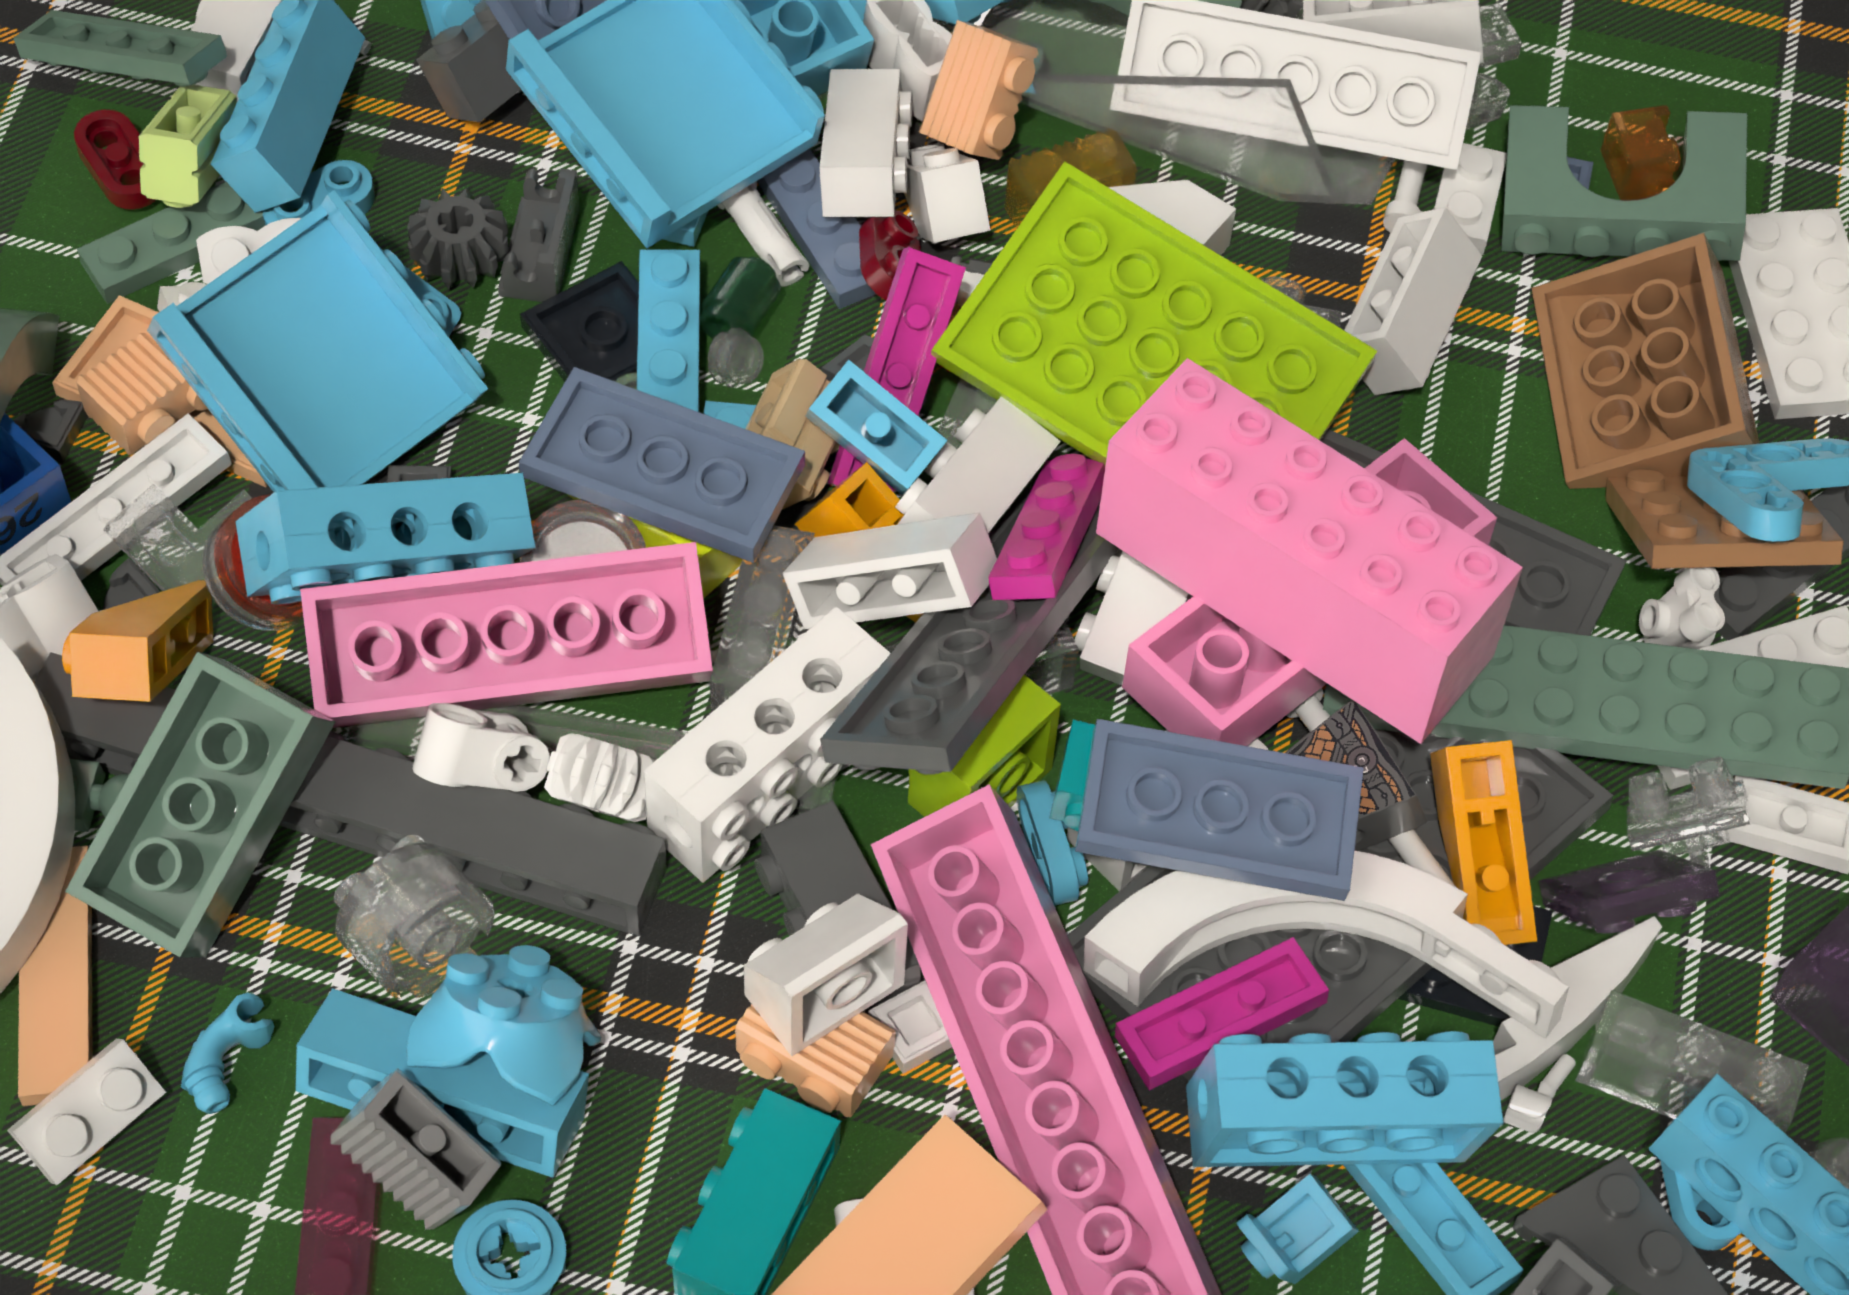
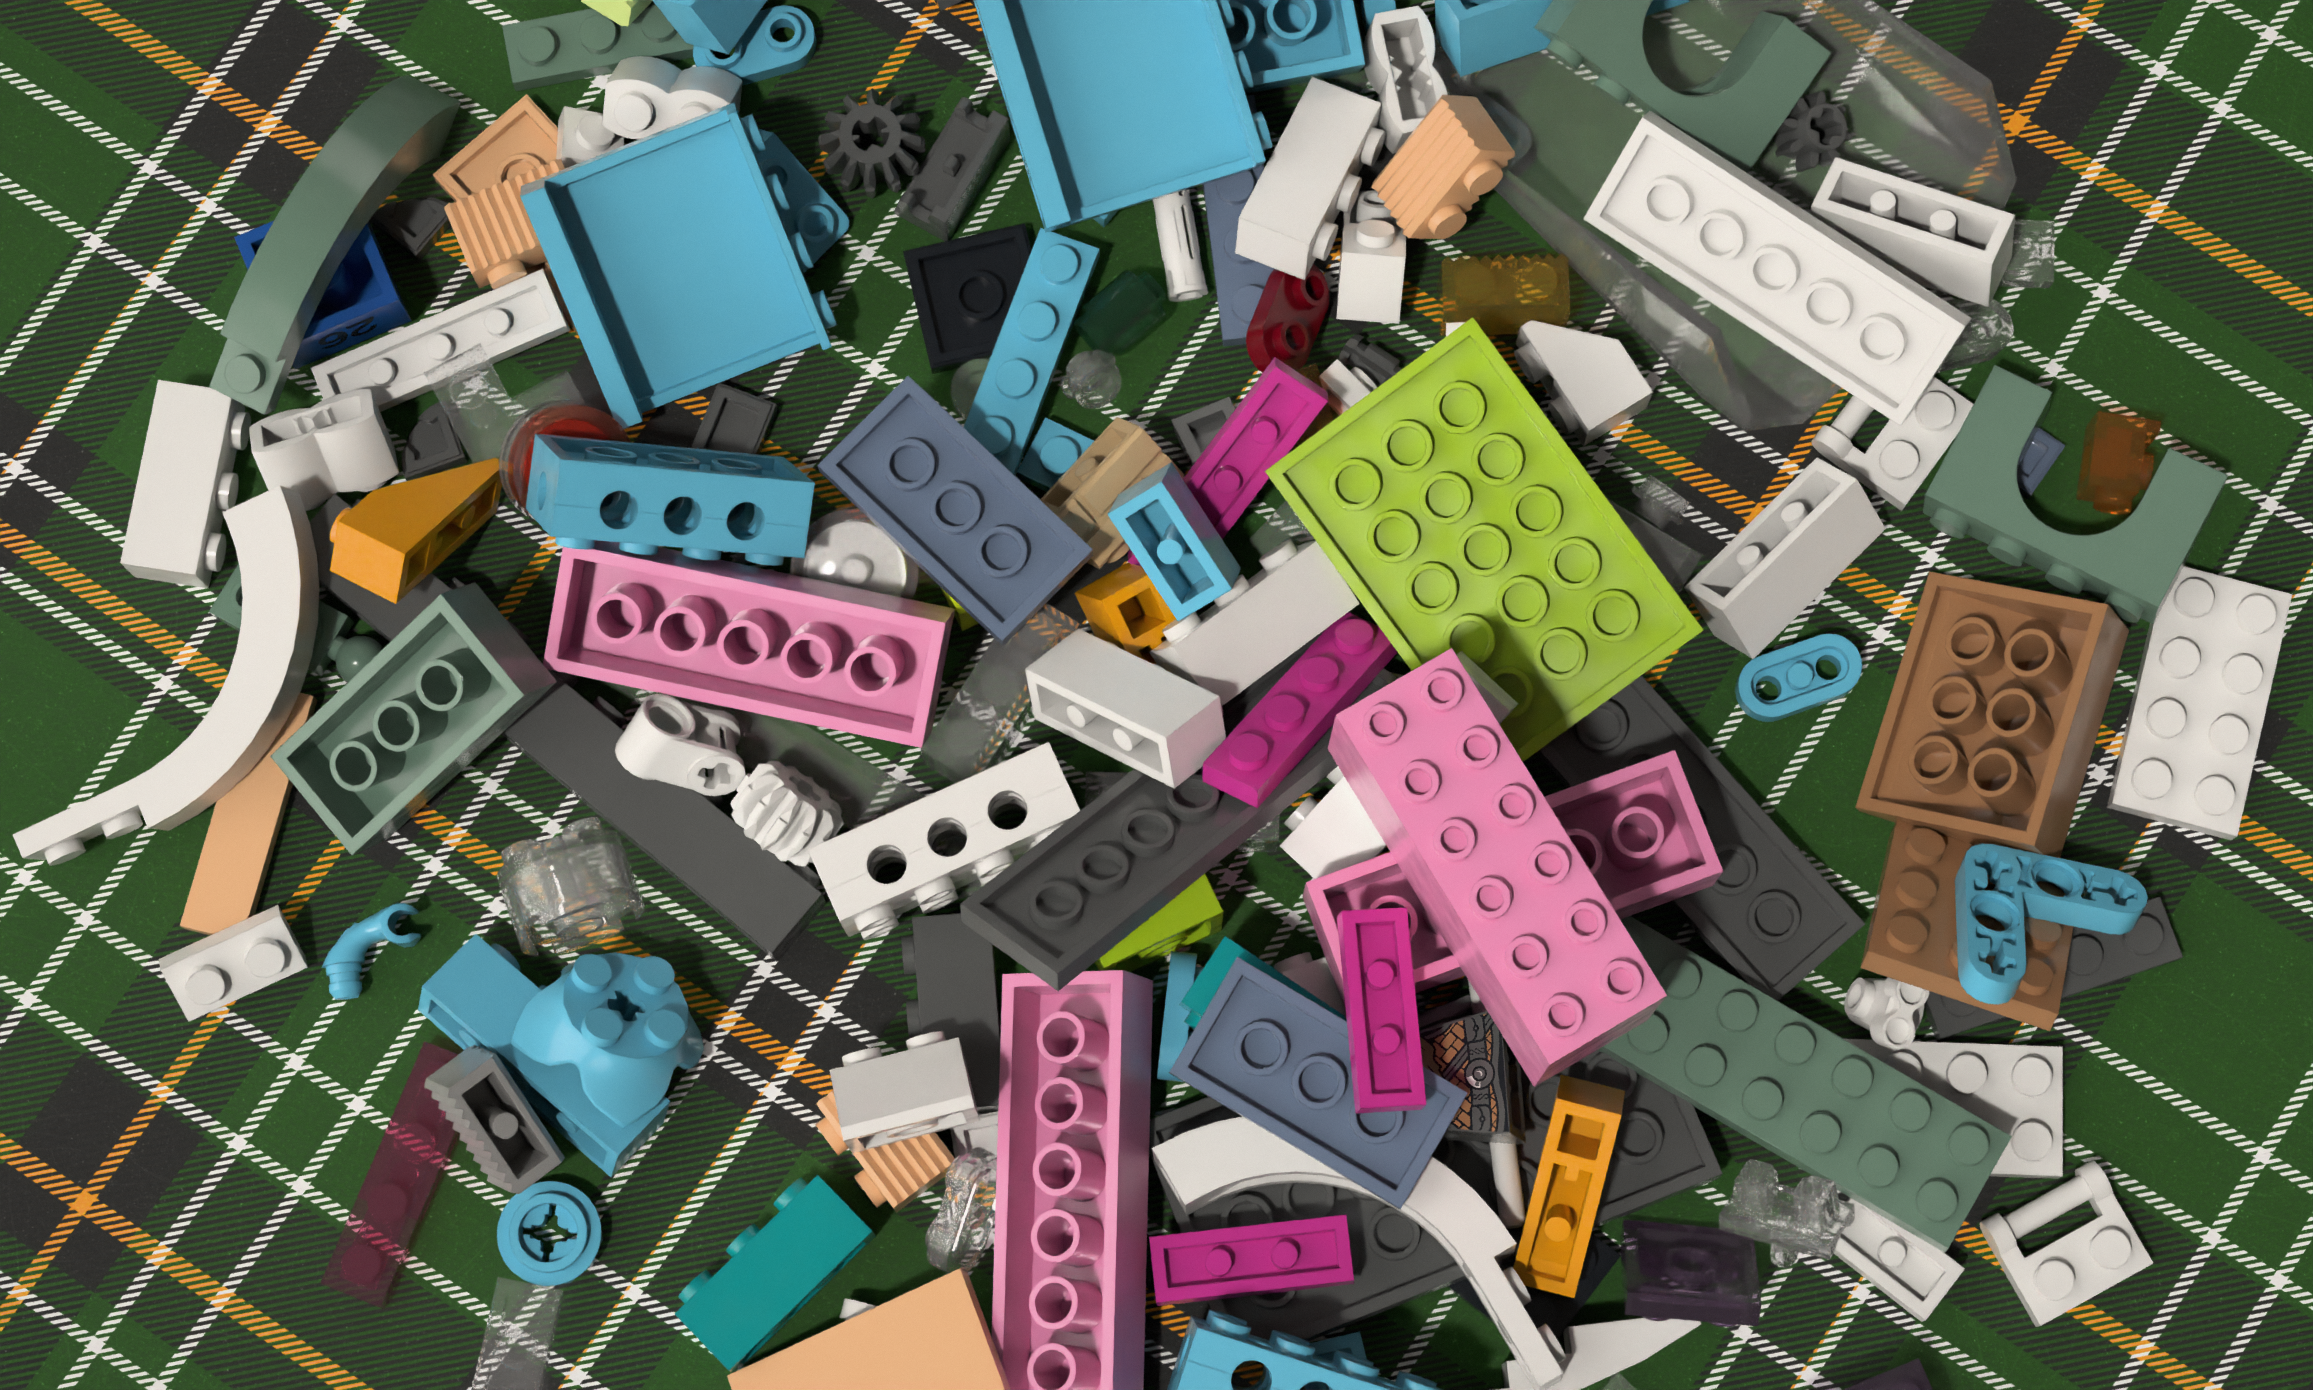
camera: 25 degrees right, 20 degrees up
none -> clear plate [925,1147,997,1274]
none -> dark pink plate [1337,907,1427,1114]
none -> medium azure plate [1735,634,1862,722]

